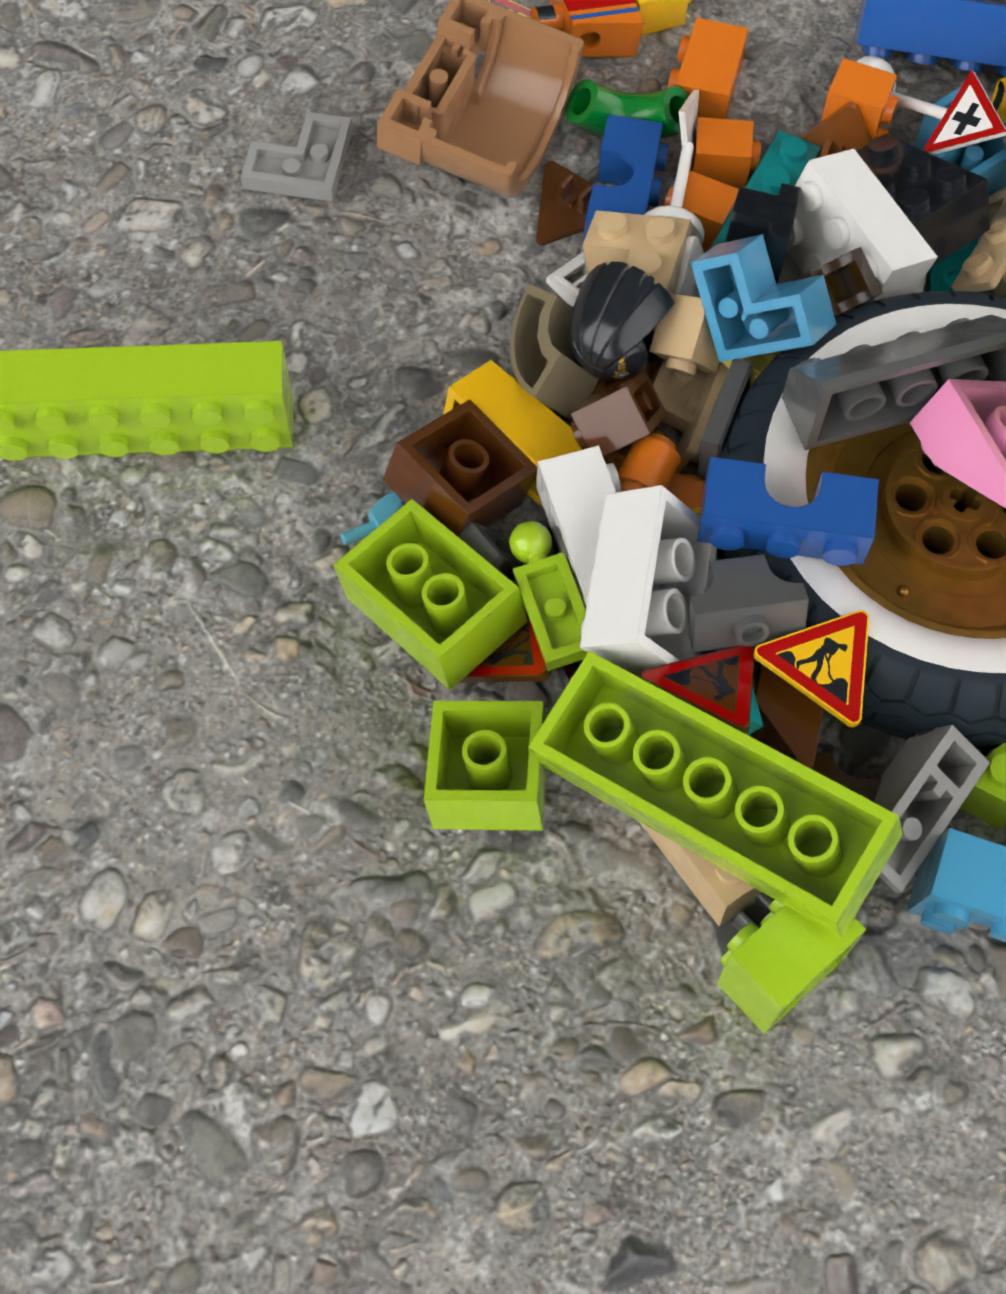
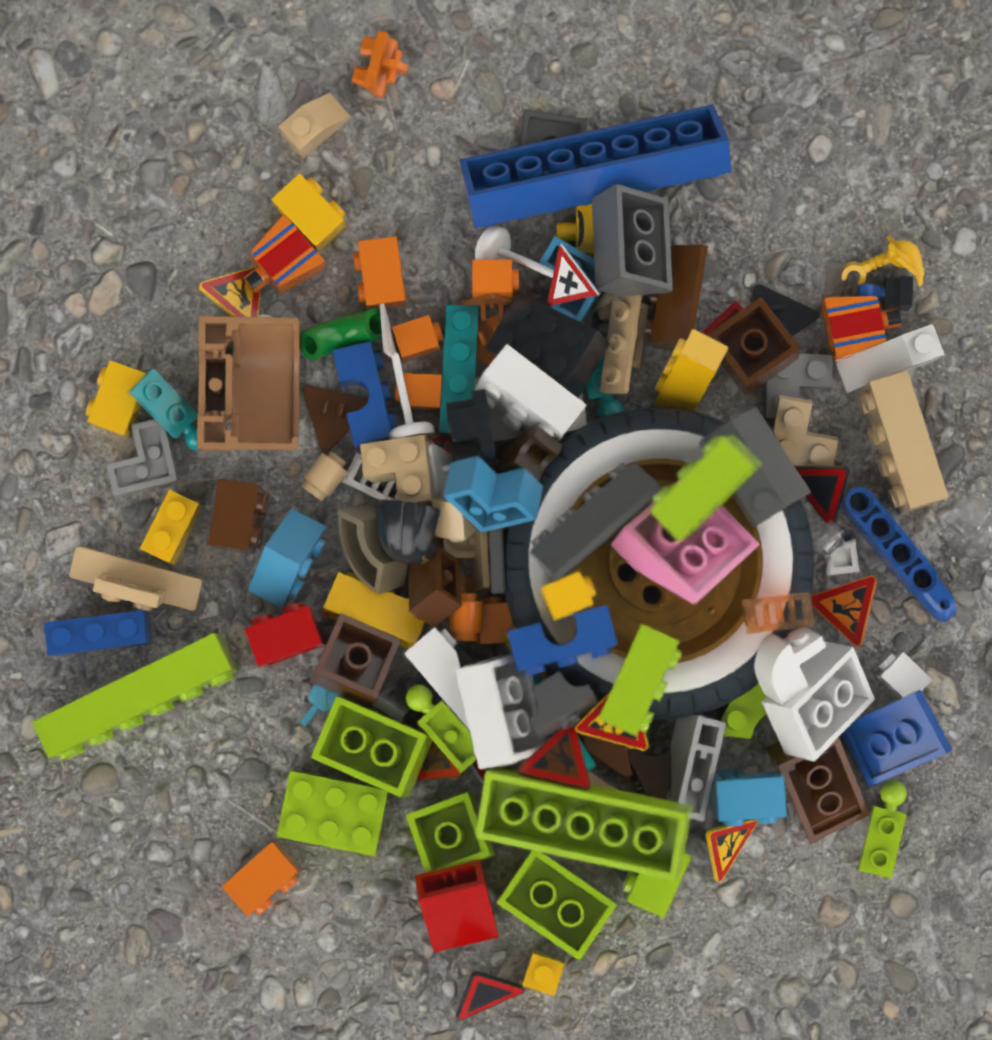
camera: 20 degrees left, 20 degrees up
none -> blue arch [44,610,153,657]
none -> tan bracket [69,546,203,611]
none -> yellow brick [86,360,145,438]
none -> teal plate [128,368,198,451]
none -> yellow brick [140,489,204,565]
none -> reddish brown brick [208,478,269,555]
none -> orange brick [221,840,301,917]
none -> red brick [244,602,326,668]
none -> dark azure brick [248,508,327,608]
none -> lime brick [276,770,389,857]
none -> tan brick [301,452,348,502]
none -> red brick [414,859,499,953]
none -> piece [456,971,525,1020]
none -> lime brick [496,850,617,961]
none -> yellow brick [522,949,565,996]
none -> yellow brick [540,571,596,622]
none -> lime brick [599,624,682,737]
none -> piece [706,819,757,882]

